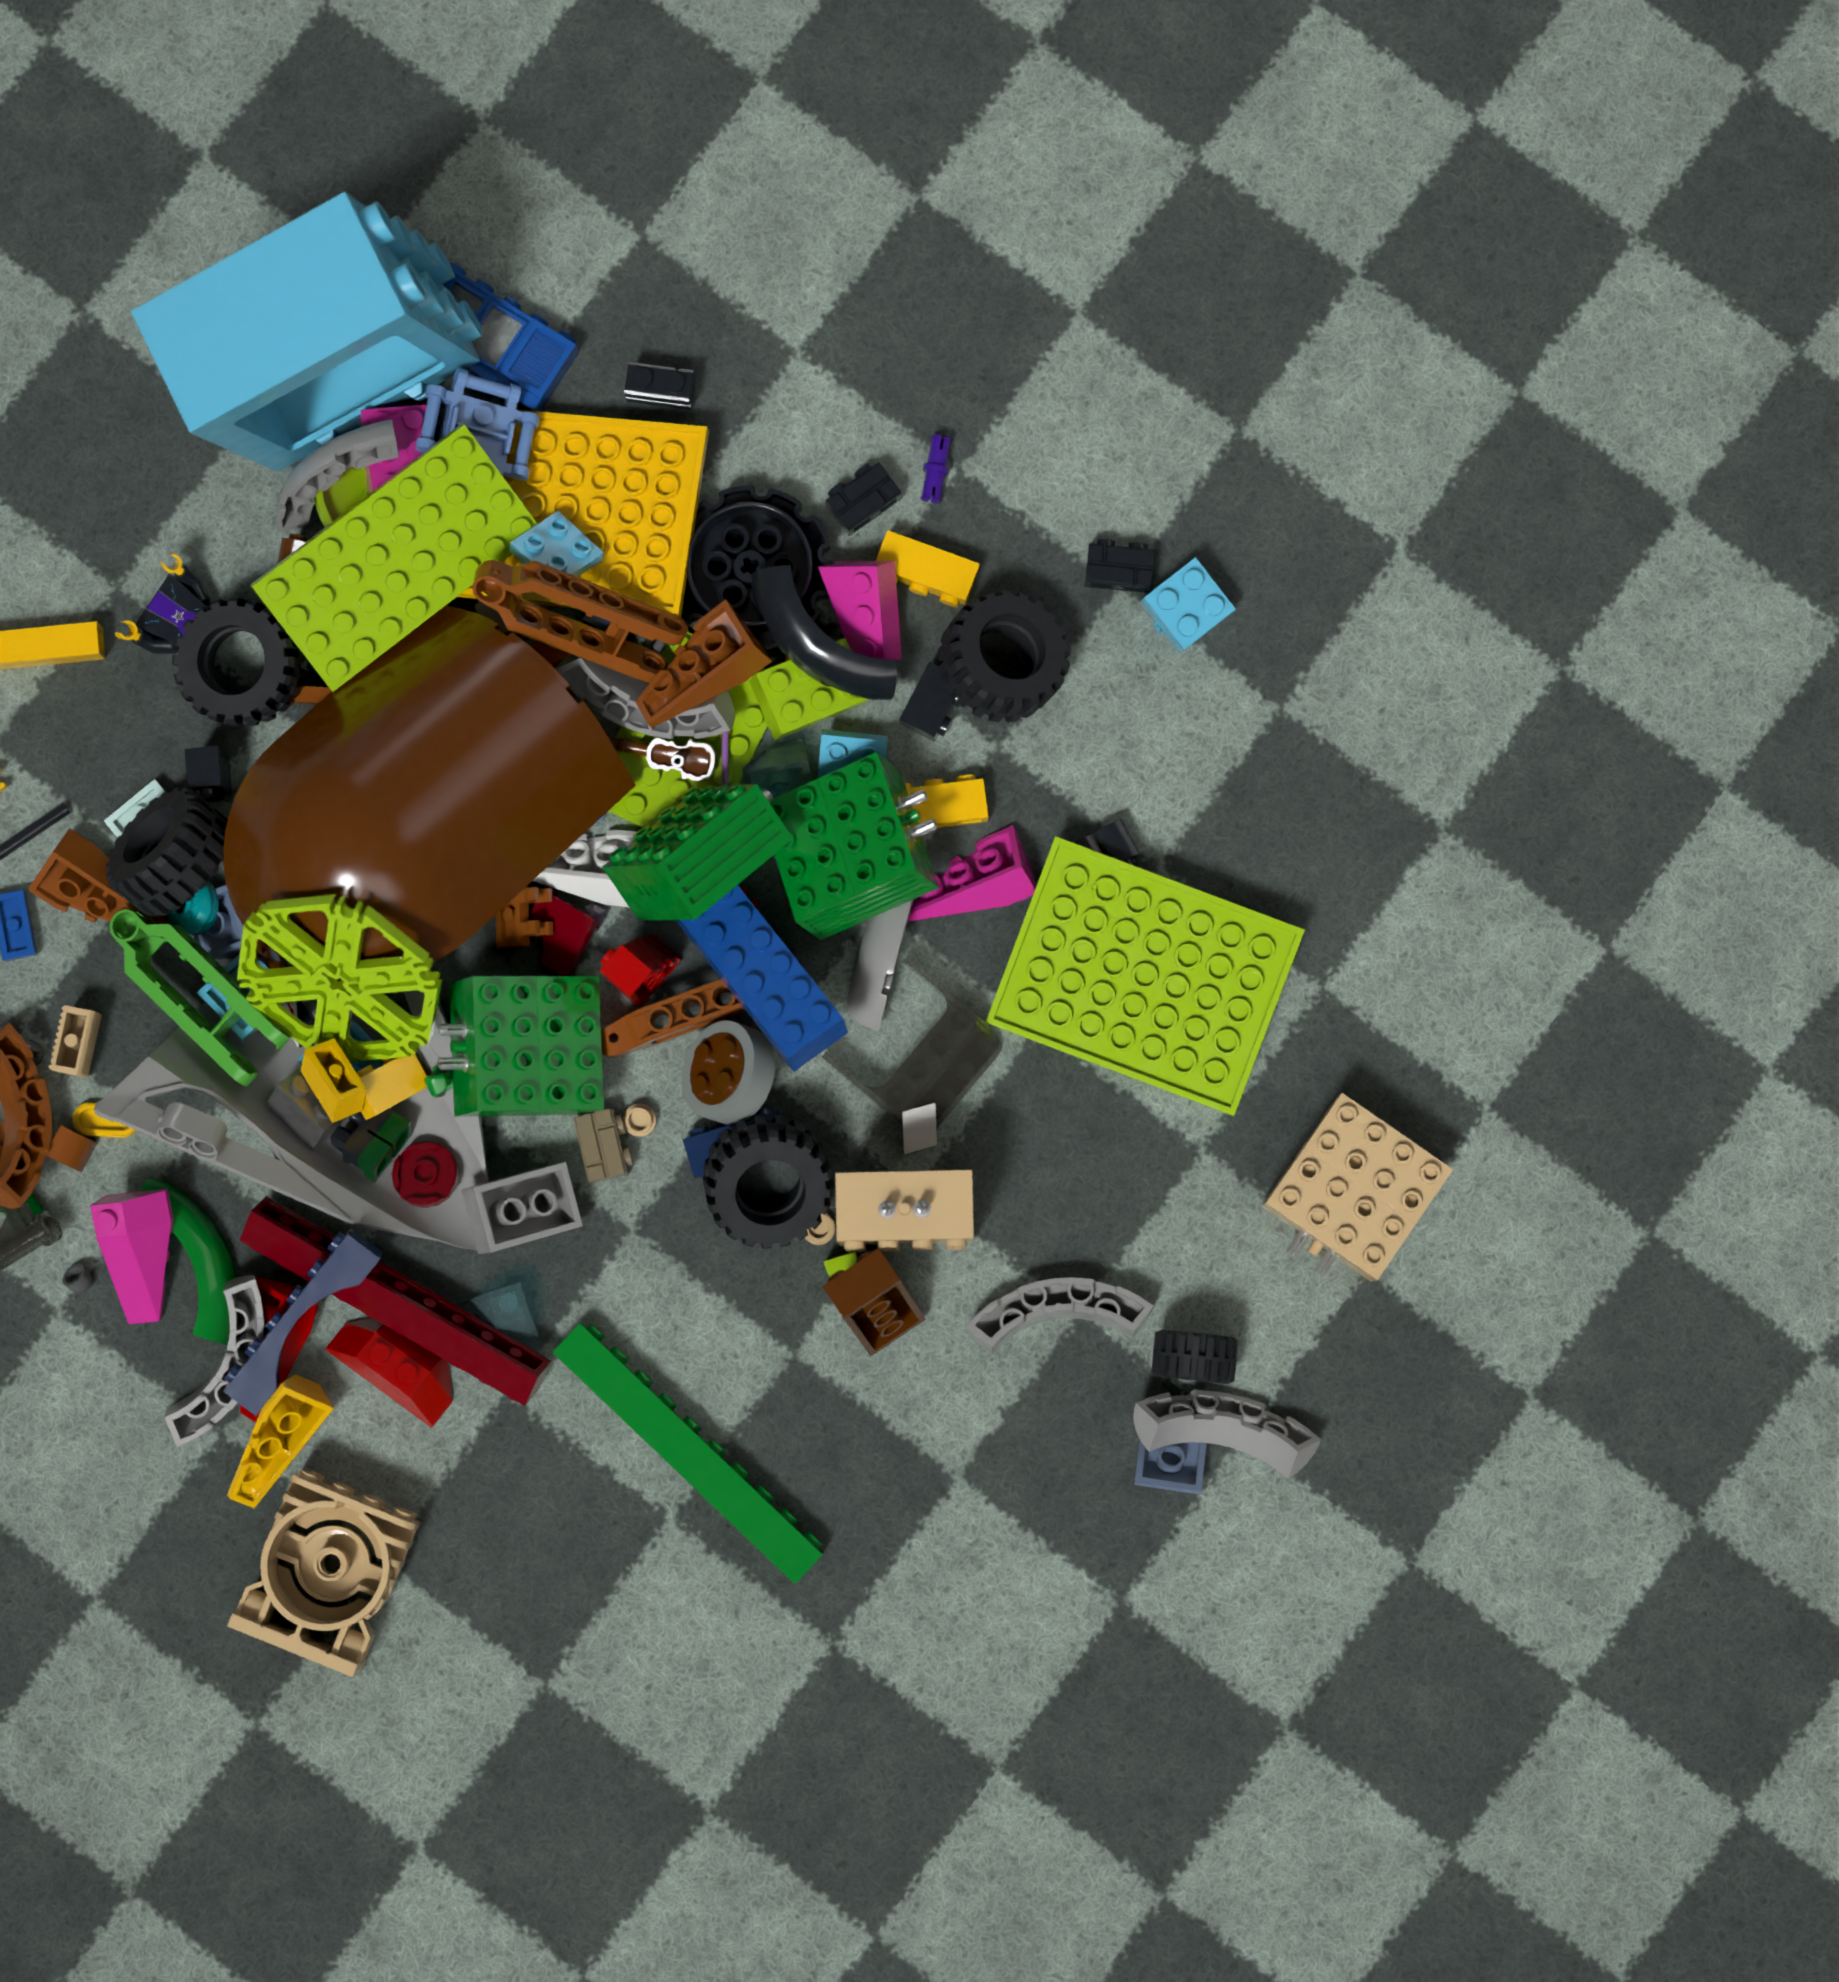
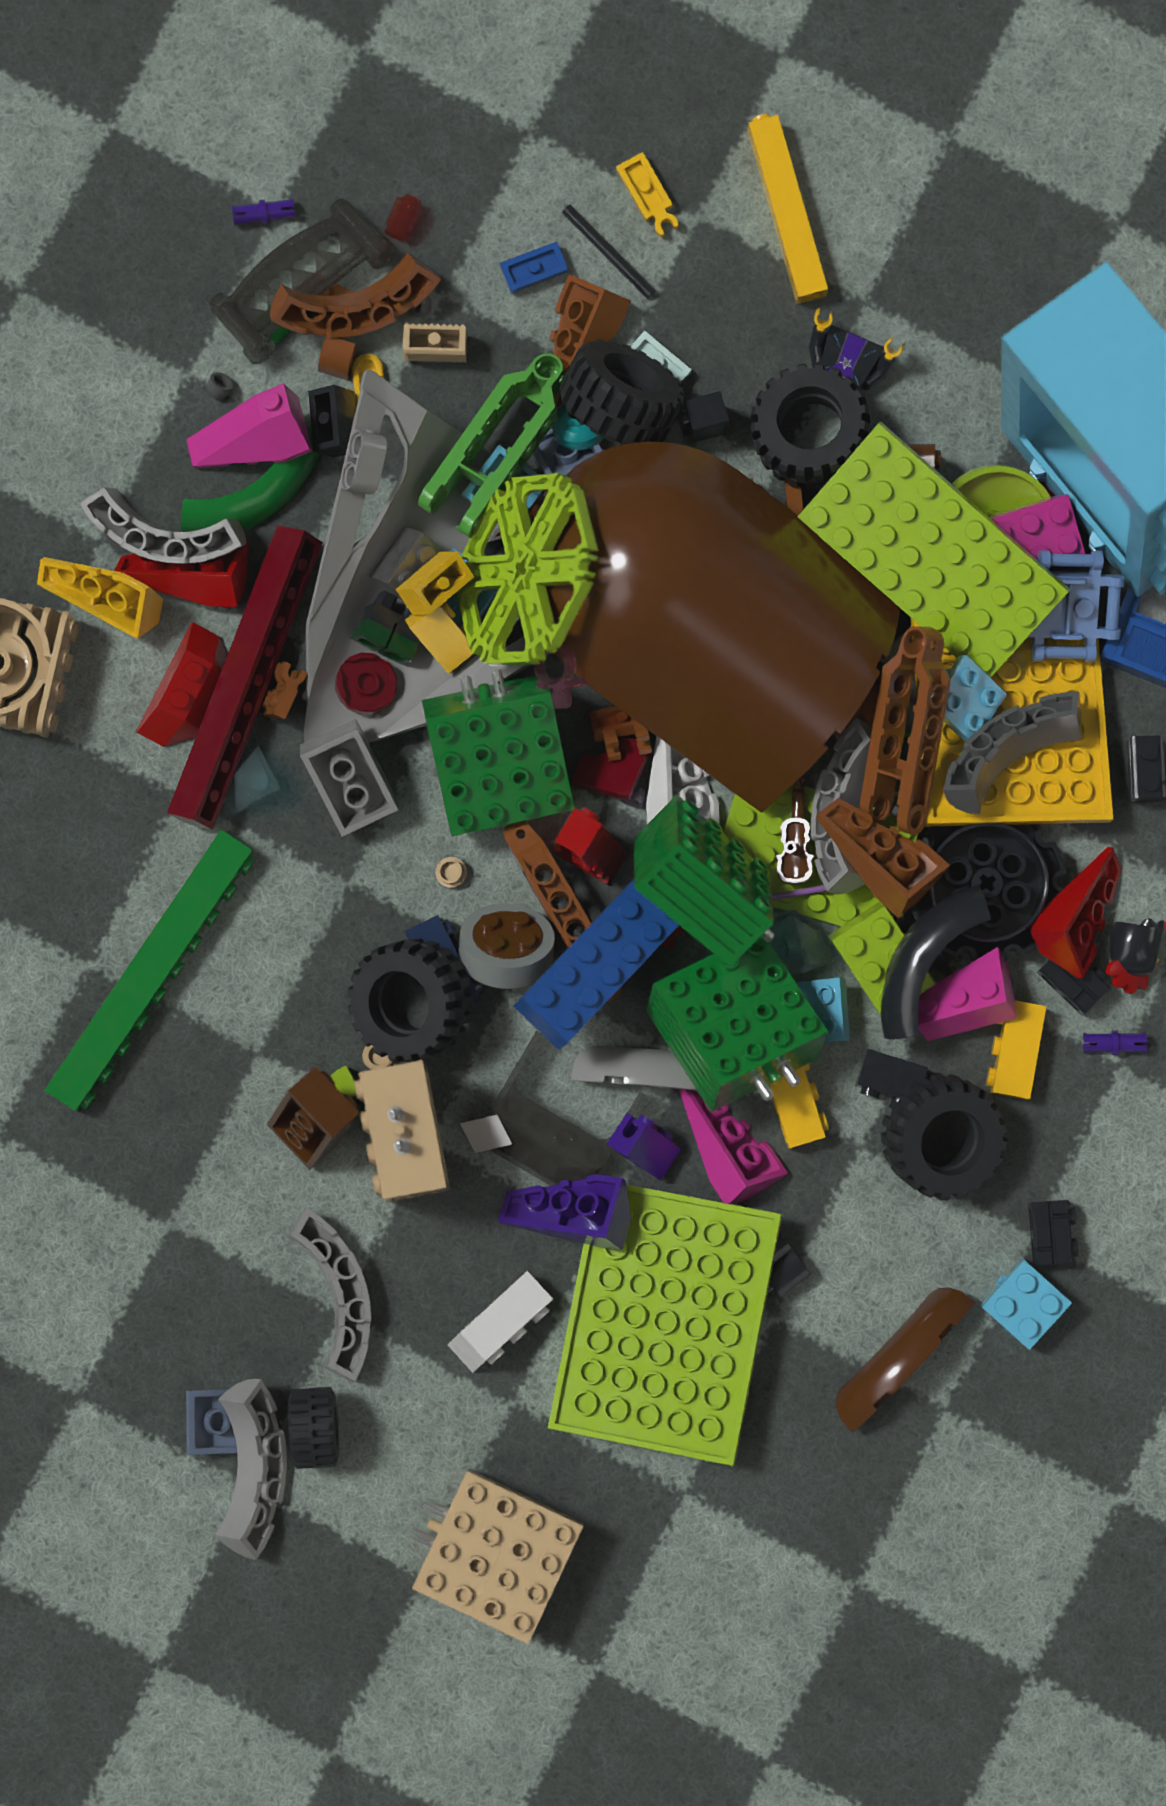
camera: 75 degrees right, 0 degrees up
dark blue arch [223,1228,382,1416] -> none
light grey brick [276,420,399,532] -> none
green piece [424,1066,453,1098] -> none
dark tan brick [573,1108,633,1184] -> none
none -> dark orange plate [260,662,308,720]
none -> black brick [308,384,356,458]
none -> white wedge [448,1271,553,1373]
none -> dark purple wedge [498,1174,631,1250]
none -> clear pink piece [533,642,587,708]
none -> dark purple brick [607,1113,681,1181]
none -> reddish brown brick [836,1287,976,1433]
none -> dark grey brick [943,691,1082,814]
none -> red wedge [1031,847,1122,978]
none -> black piece [1105,918,1166,994]

